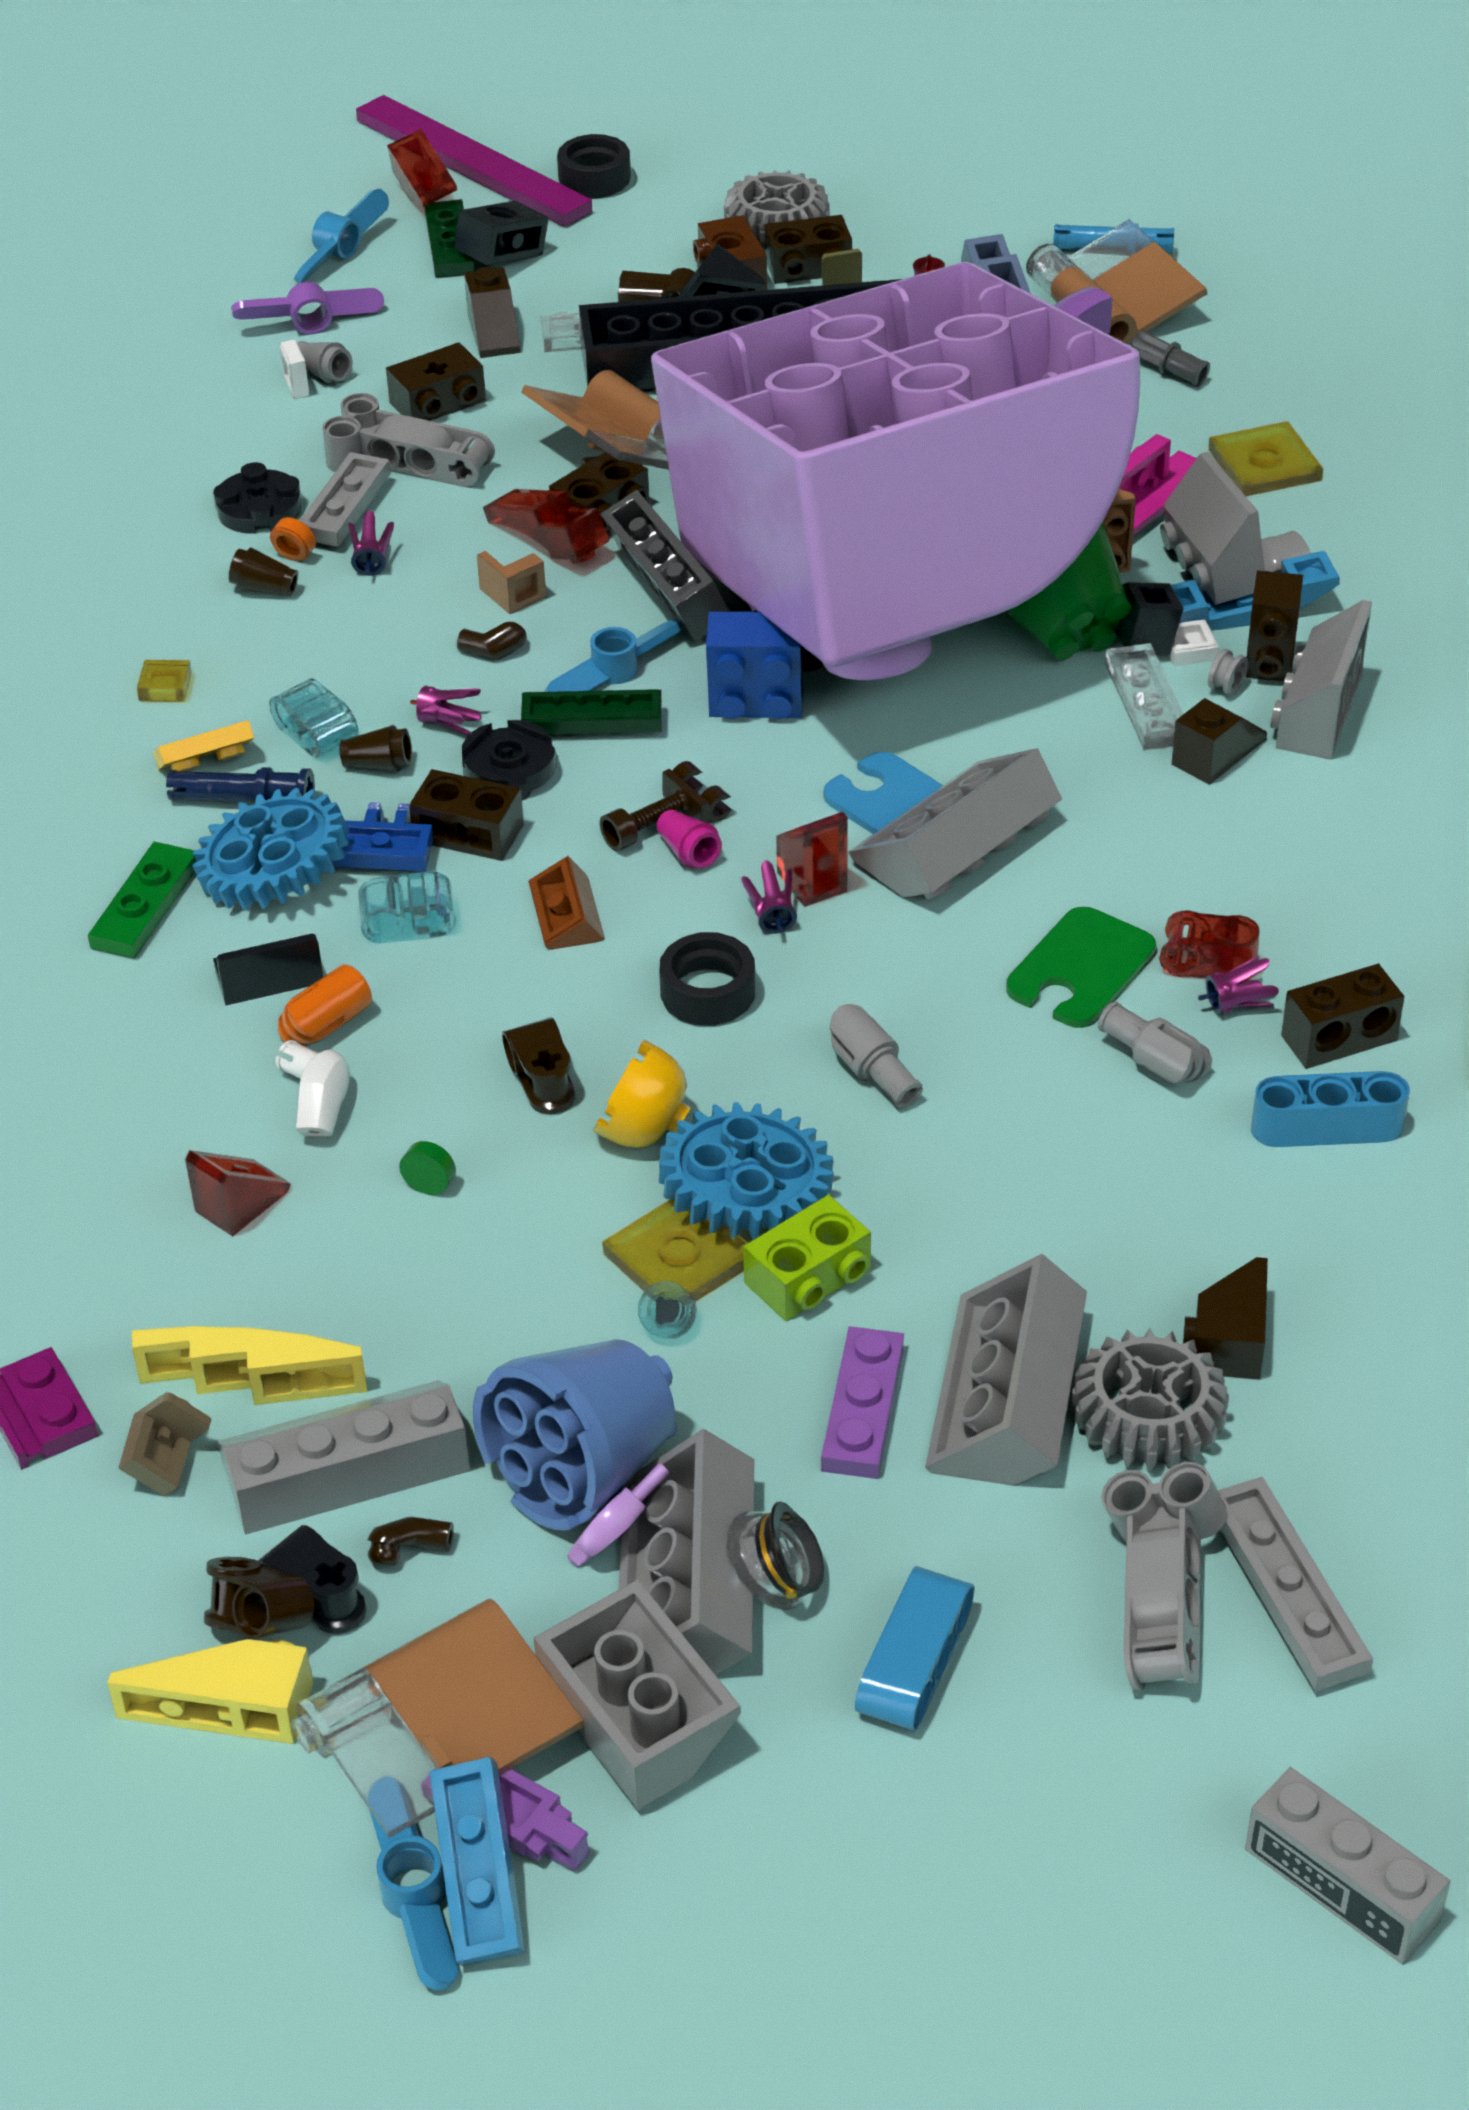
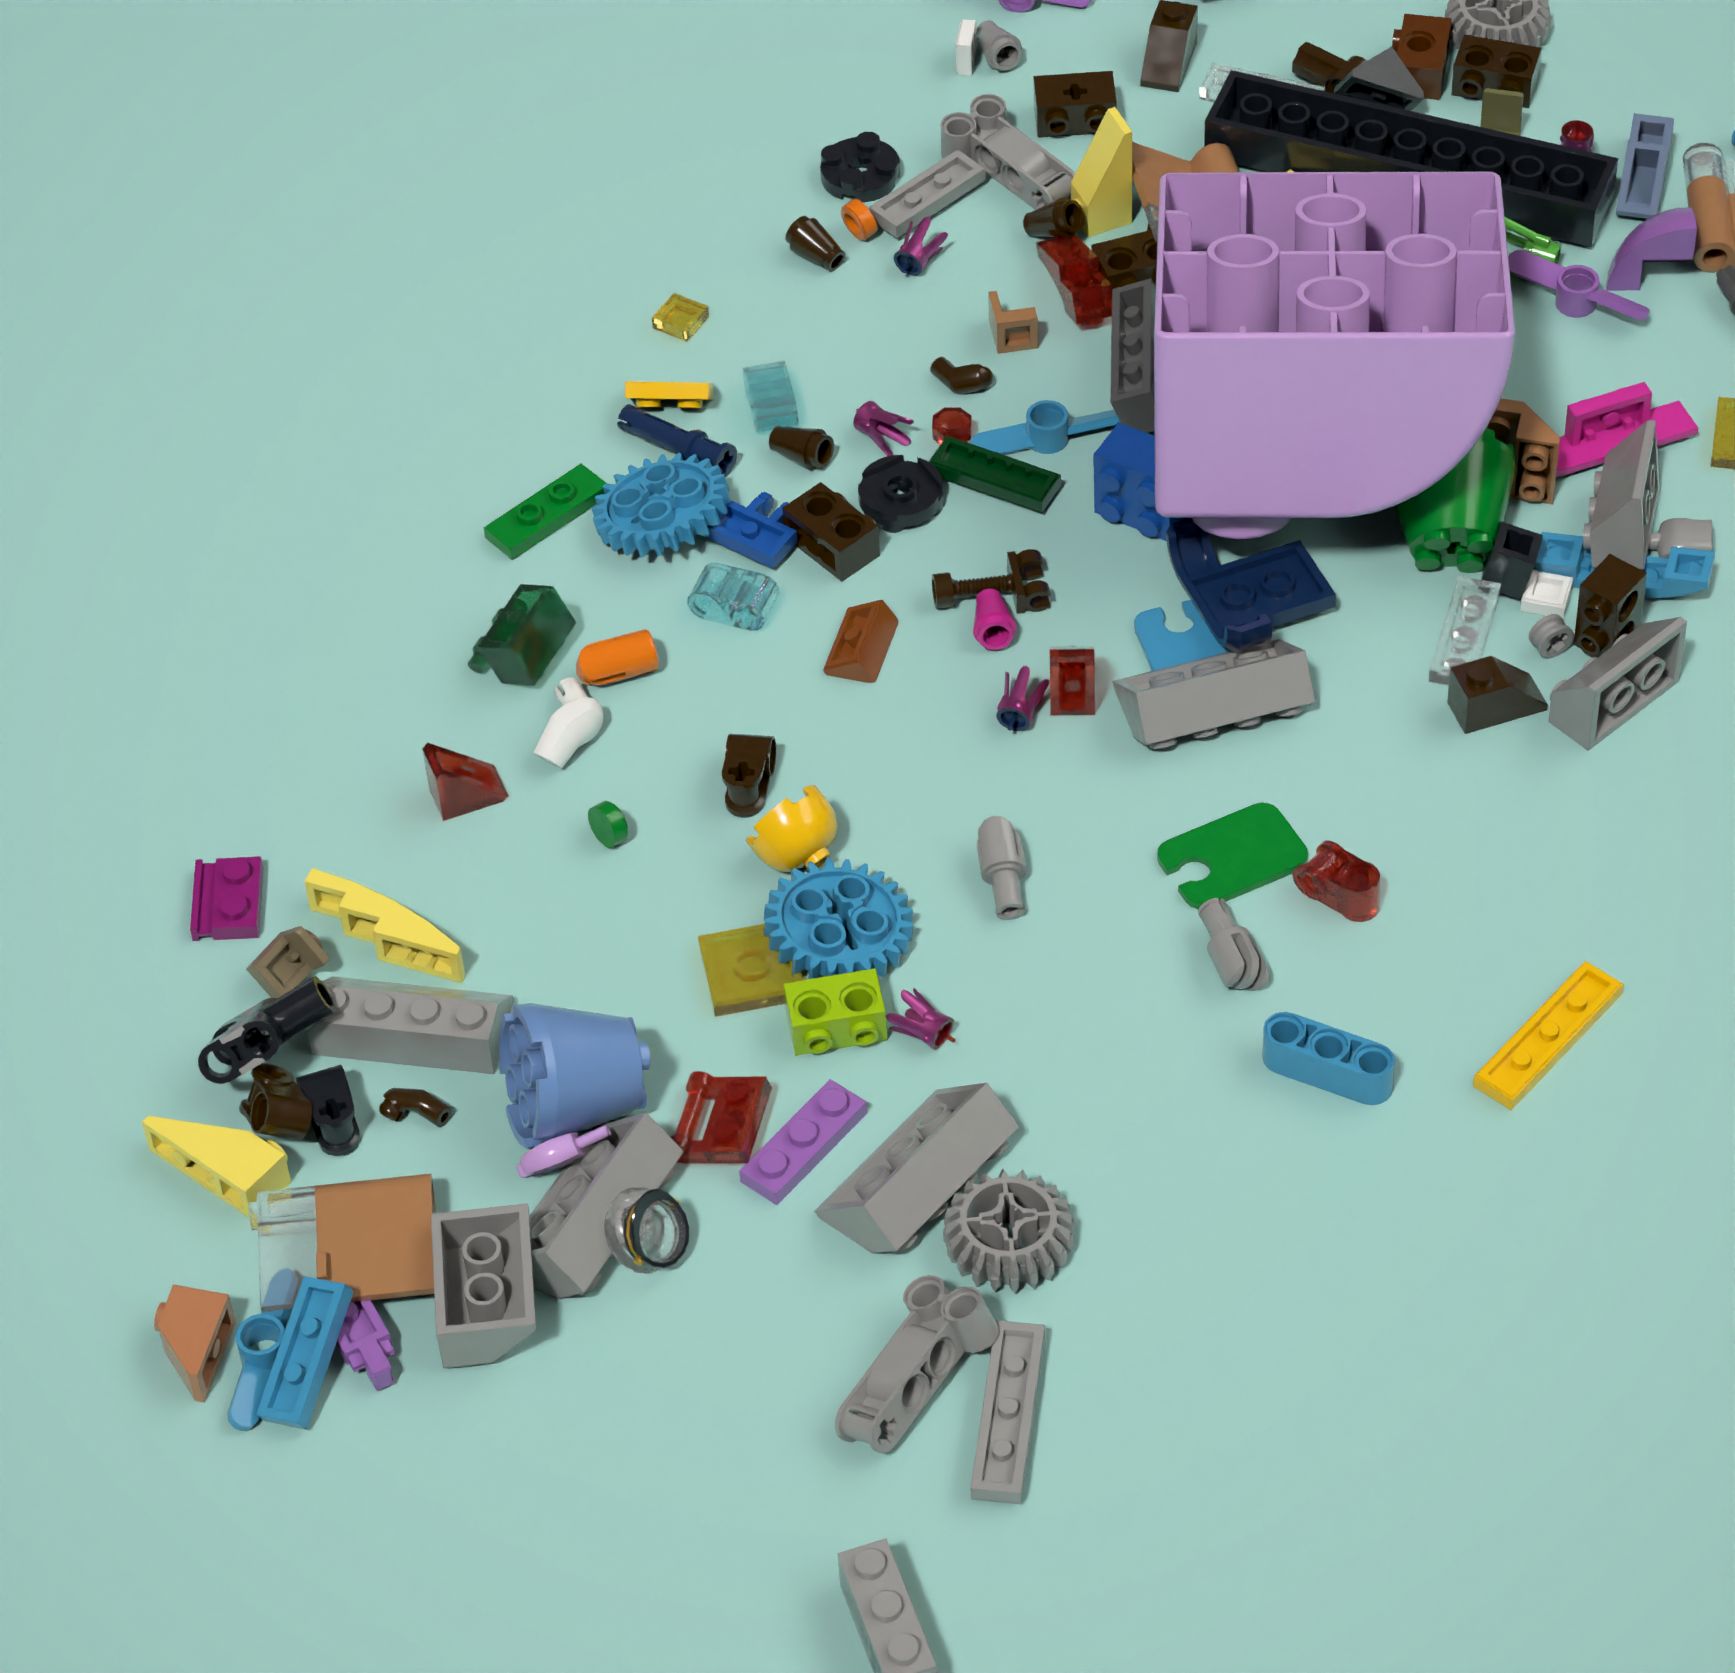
camera: 30 degrees right, 5 degrees up
black panel [213,933,323,1006] -> none
clear light blue tile [638,1281,697,1339] -> none
black tyre [659,932,755,1025] -> none
dark azure beam [855,1566,975,1731] -> none
dark brown slope [1182,1257,1268,1380] -> none
flat silver piece [1198,956,1279,1014] -> none
dark brown brick [1281,963,1405,1069] -> none
none -> nougat slope [154,1284,236,1403]
none -> black connector [198,976,337,1084]
none -> clear green brick [468,584,577,686]
none -> clear red plate [670,1071,772,1163]
none -> flat silver piece [886,988,956,1050]
none -> clear red tile [932,407,972,445]
none -> dark brown cone [1023,197,1084,238]
none -> light yellow slope [1071,107,1132,237]
none -> dark blue piece [1166,518,1336,653]

